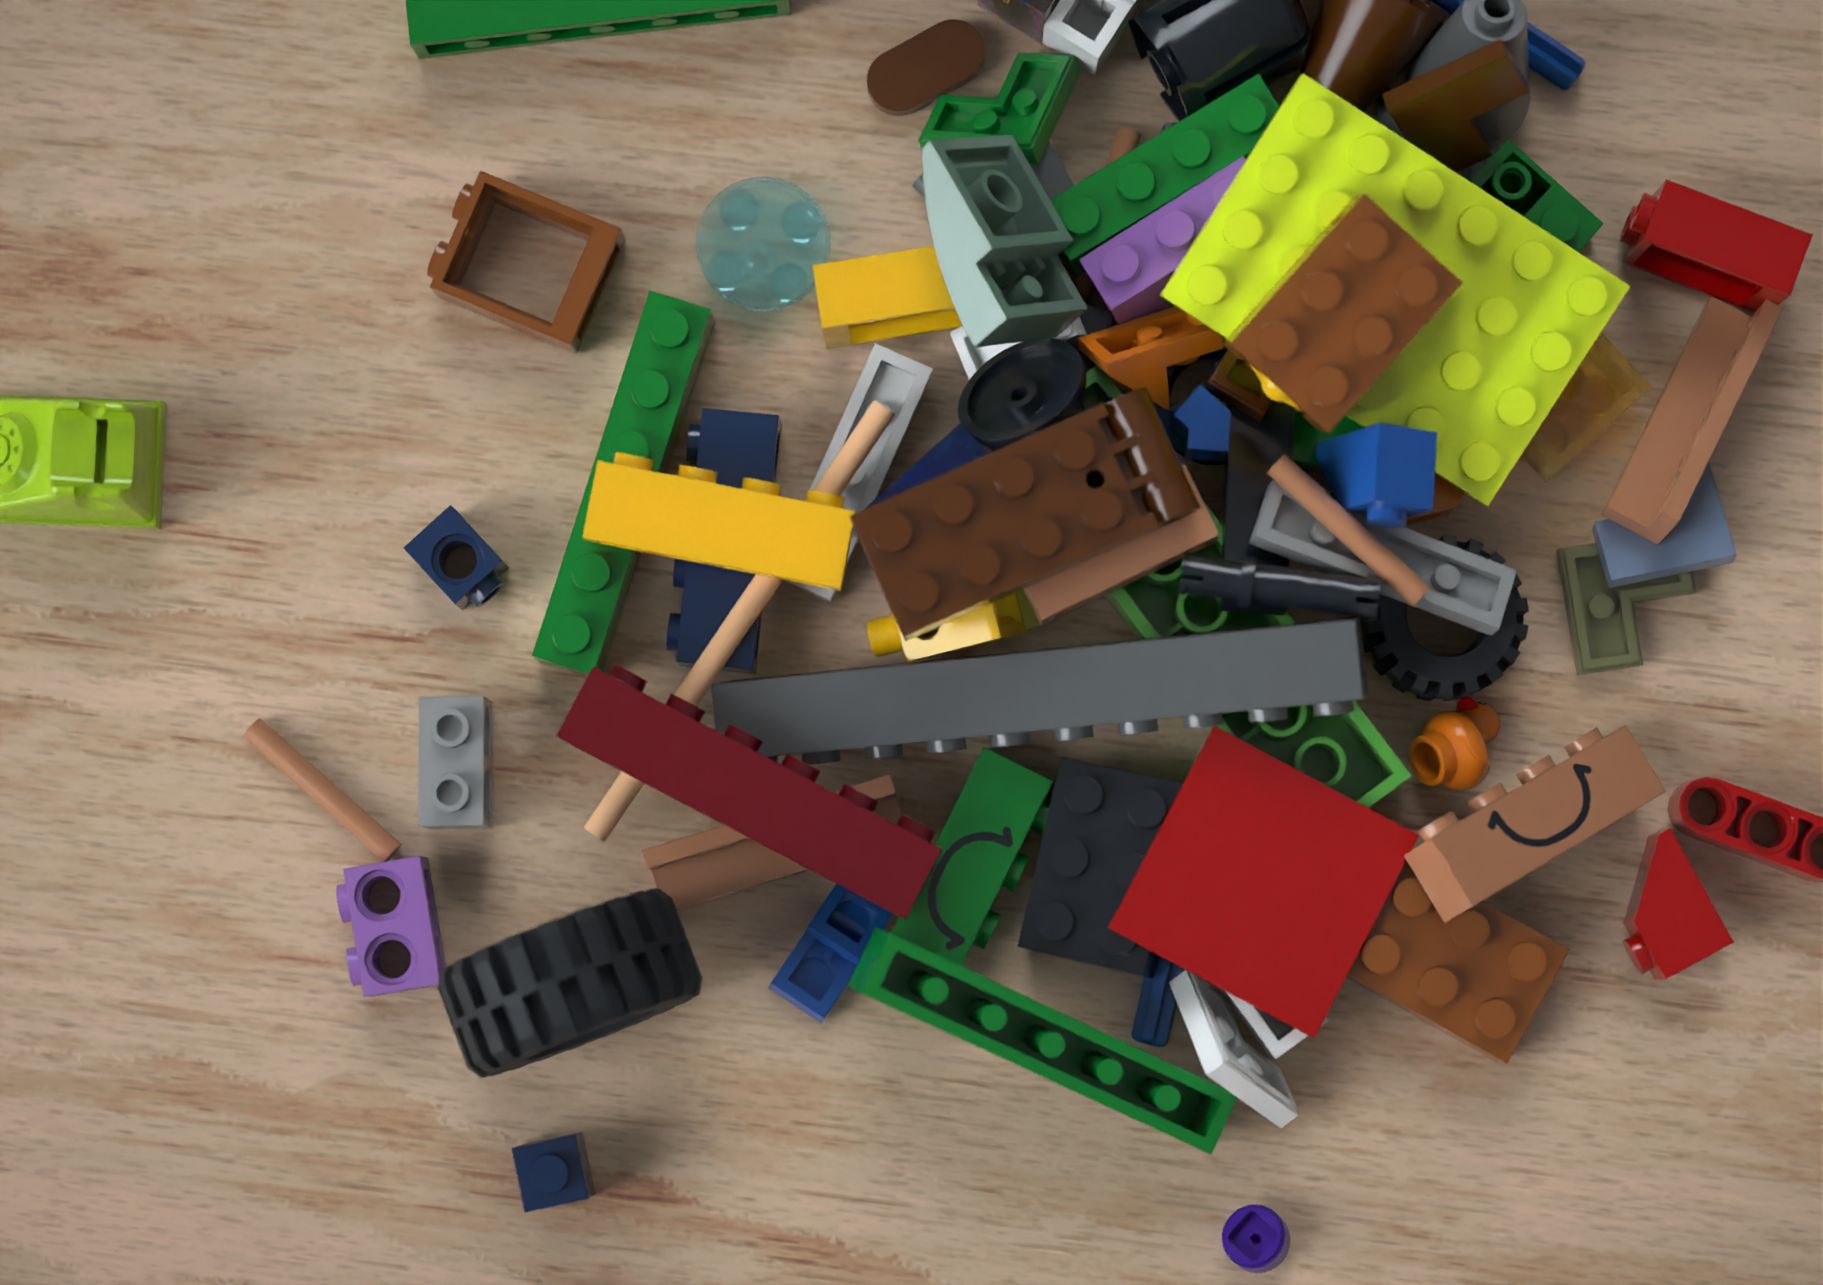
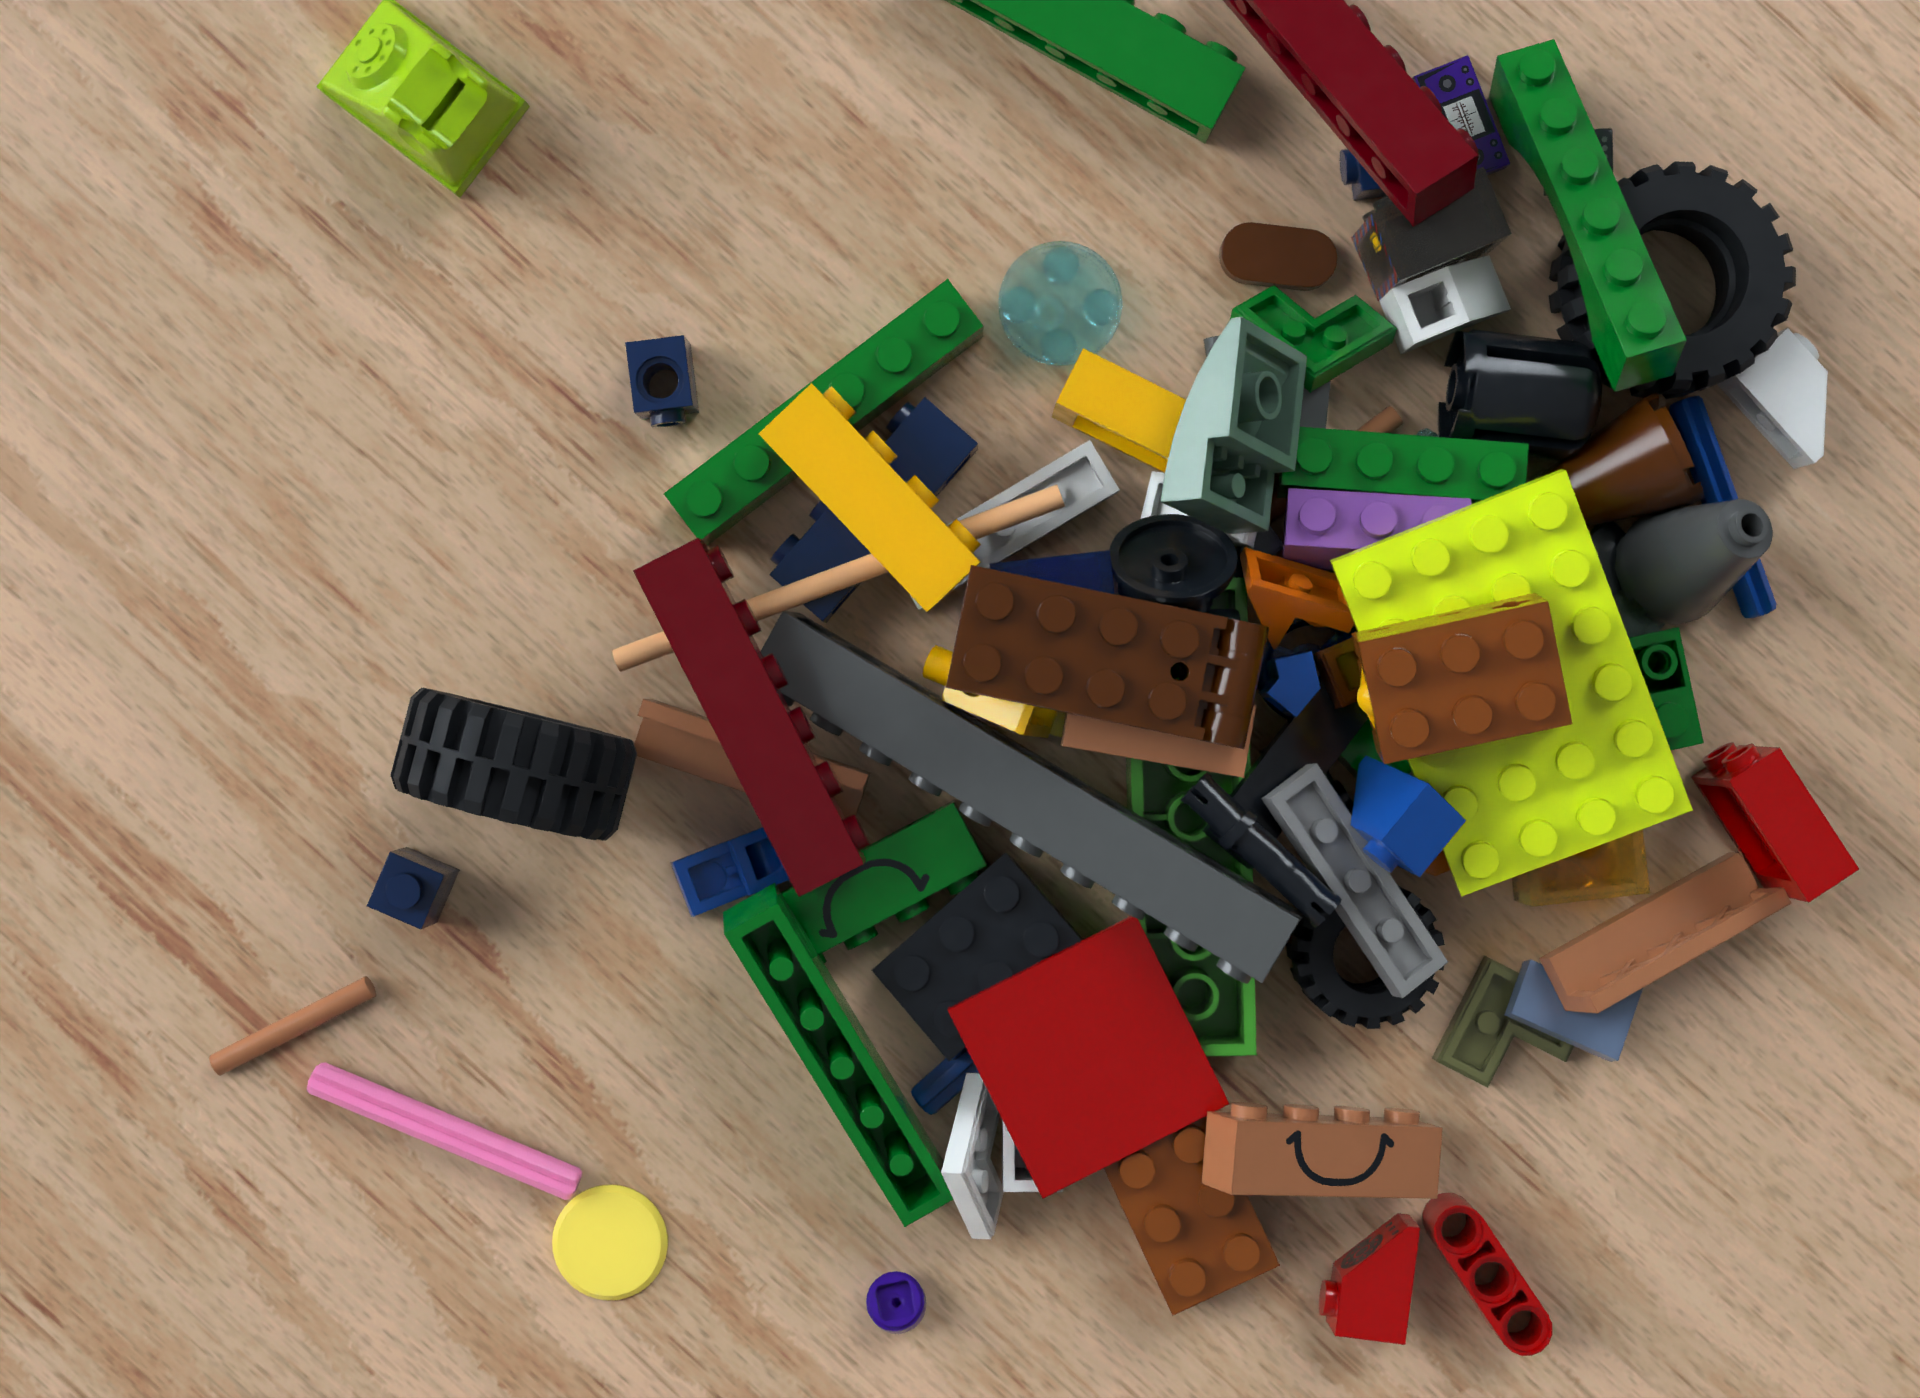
camera: 30 degrees right, 5 degrees up
nougat bar [243,718,402,862] -> none
medium lavender brick [336,856,446,997] -> none
light grey brick [419,696,493,829] -> none
dark orange window [427,170,626,355] -> none
nougat piece [1267,454,1431,607] -> none
reddish brown tile [1382,39,1529,172] -> none
orange animal [1409,696,1500,791] -> none

